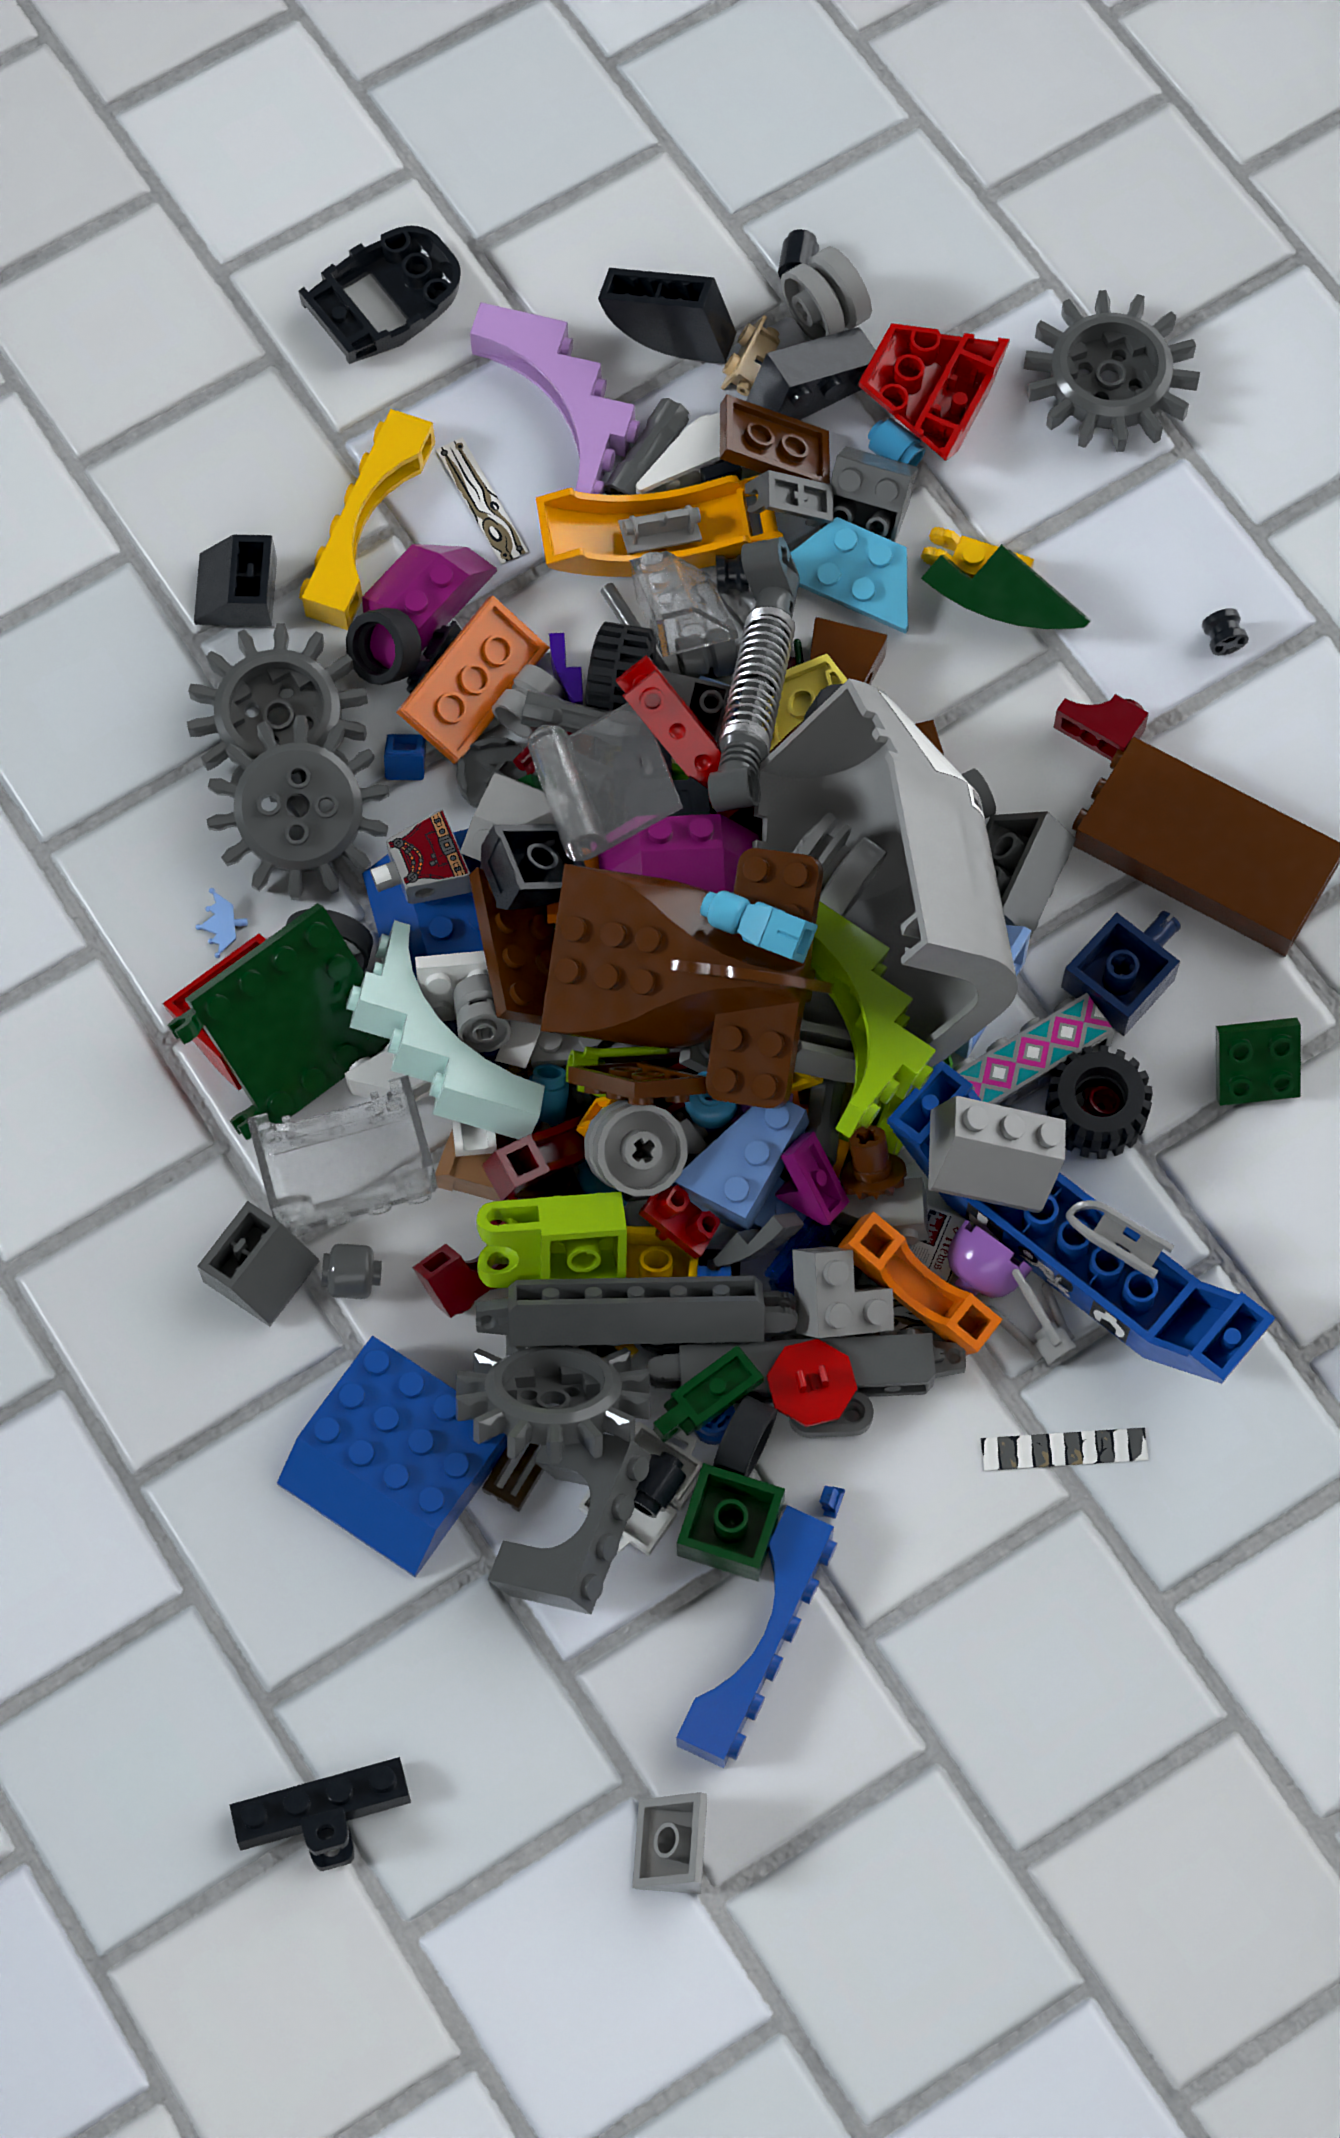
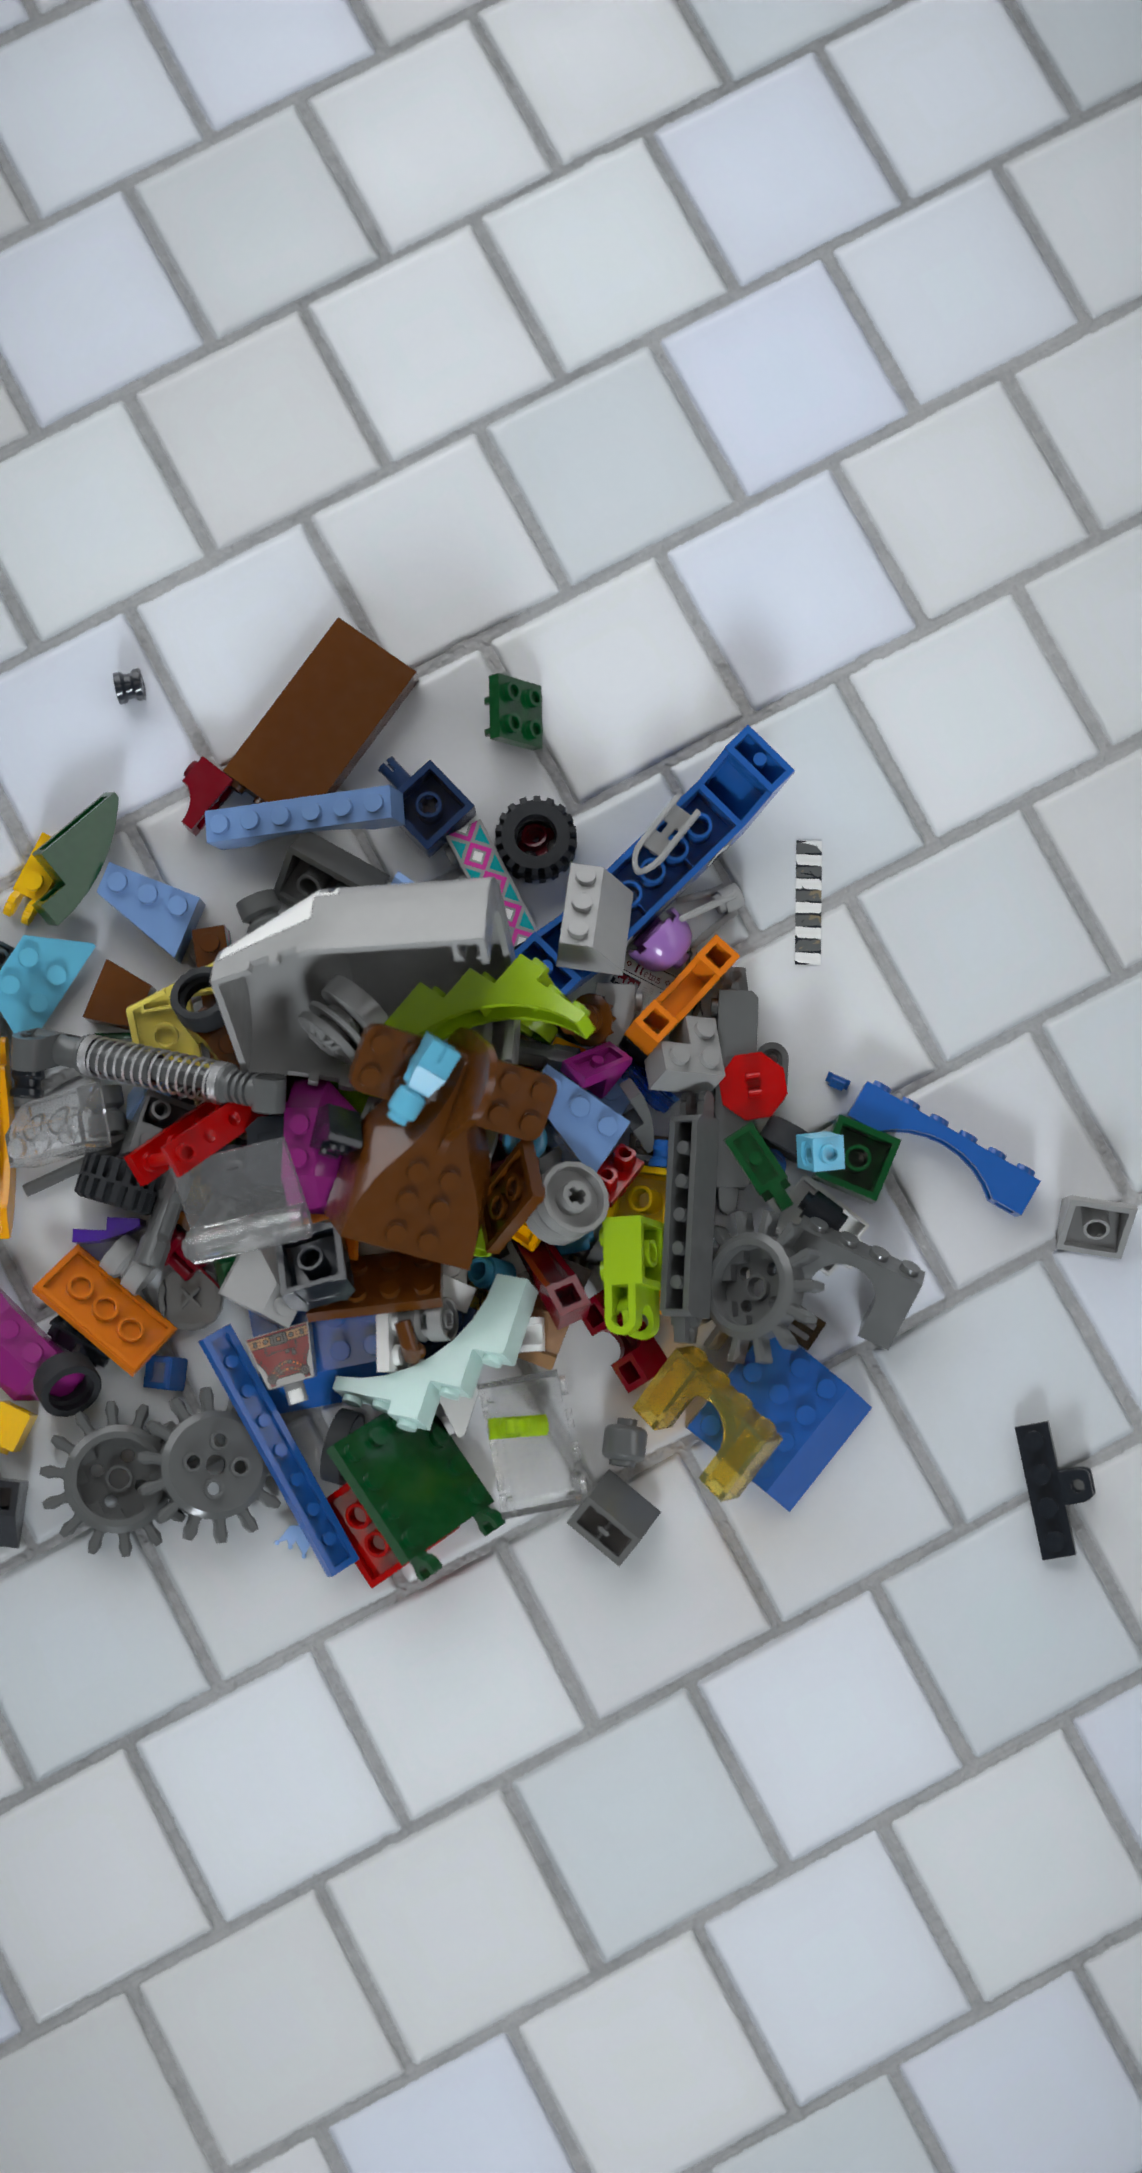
camera: 85 degrees left, 15 degrees up
none -> medium blue wedge [96,862,206,964]
none -> blue plate [198,1324,359,1577]
none -> medium blue arch [205,785,405,850]
none -> black slope [309,1103,363,1159]
none -> reddish brown arm [394,1319,426,1364]
none -> lime bar [487,1414,549,1440]
none -> clear yellow arch [632,1345,784,1502]
none -> medium azure brick [796,1131,845,1172]

